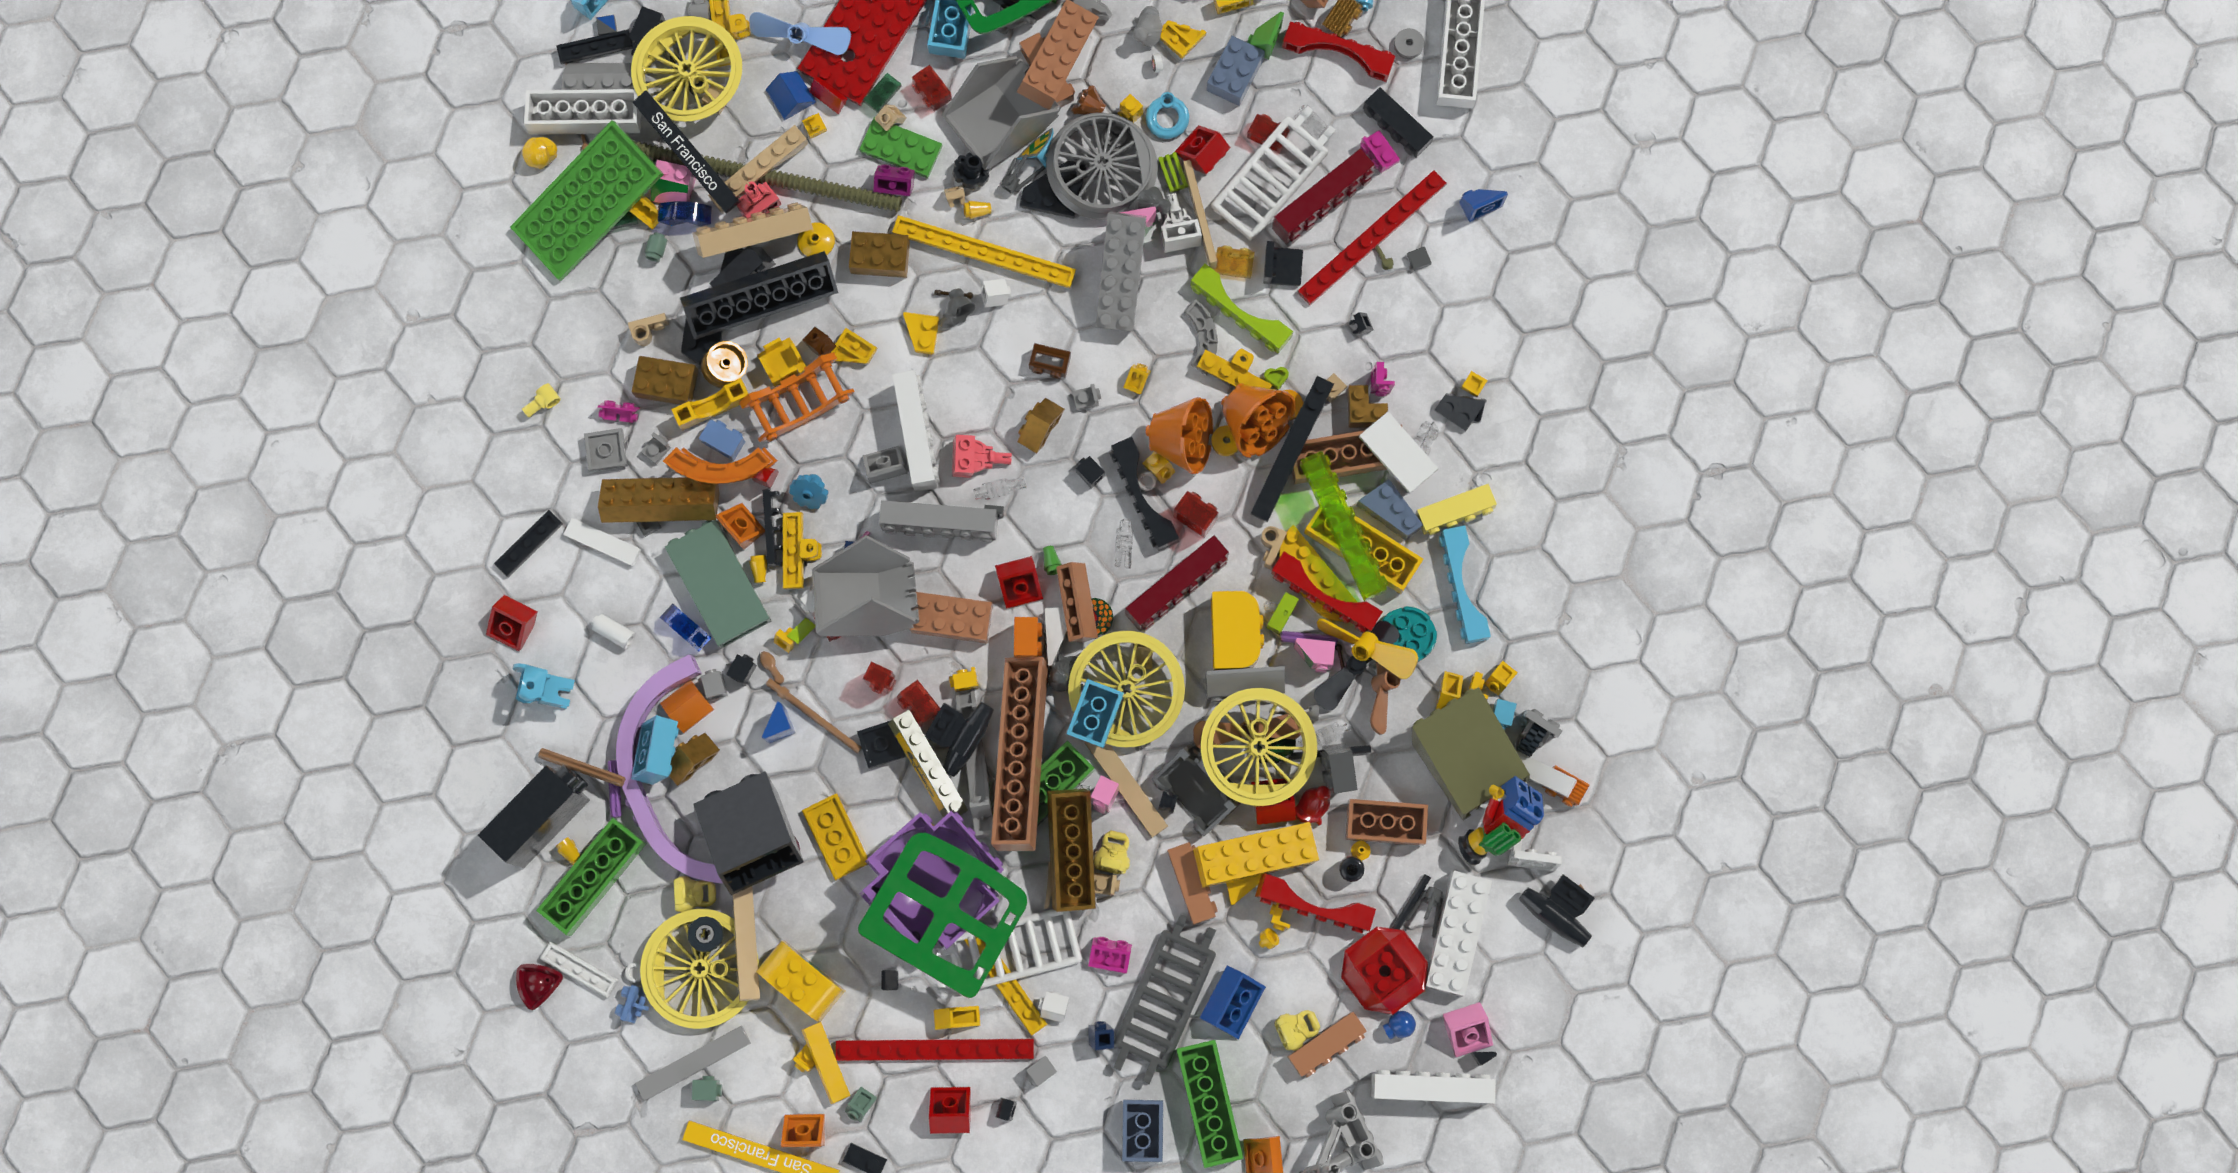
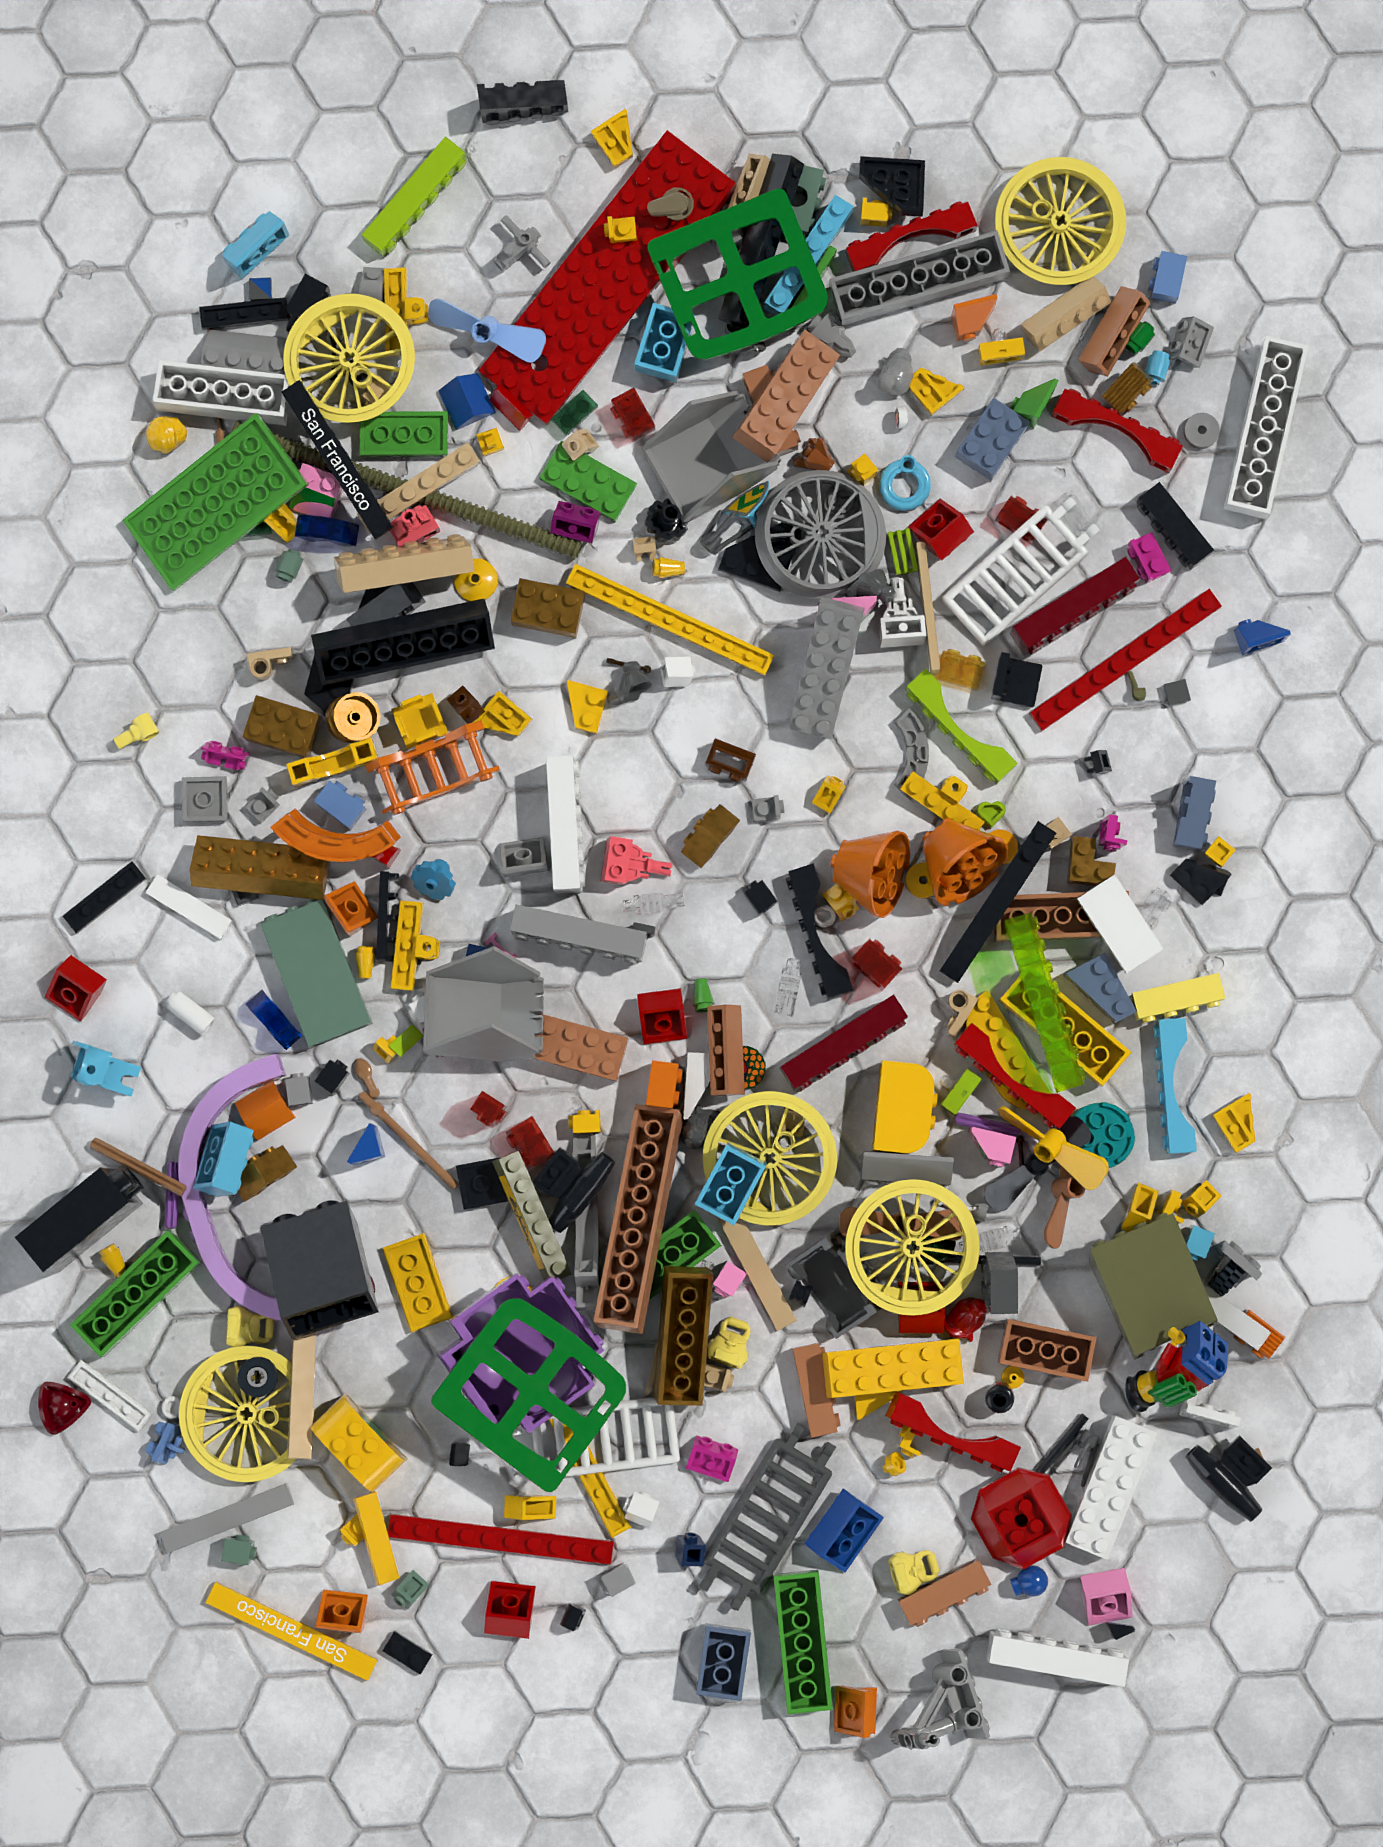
camera: 10 degrees right, 5 degrees up
none -> bright green plate [360,411,448,457]
none -> sand blue wedge [1173,776,1216,851]
none -> yellow wing [1212,1093,1256,1153]

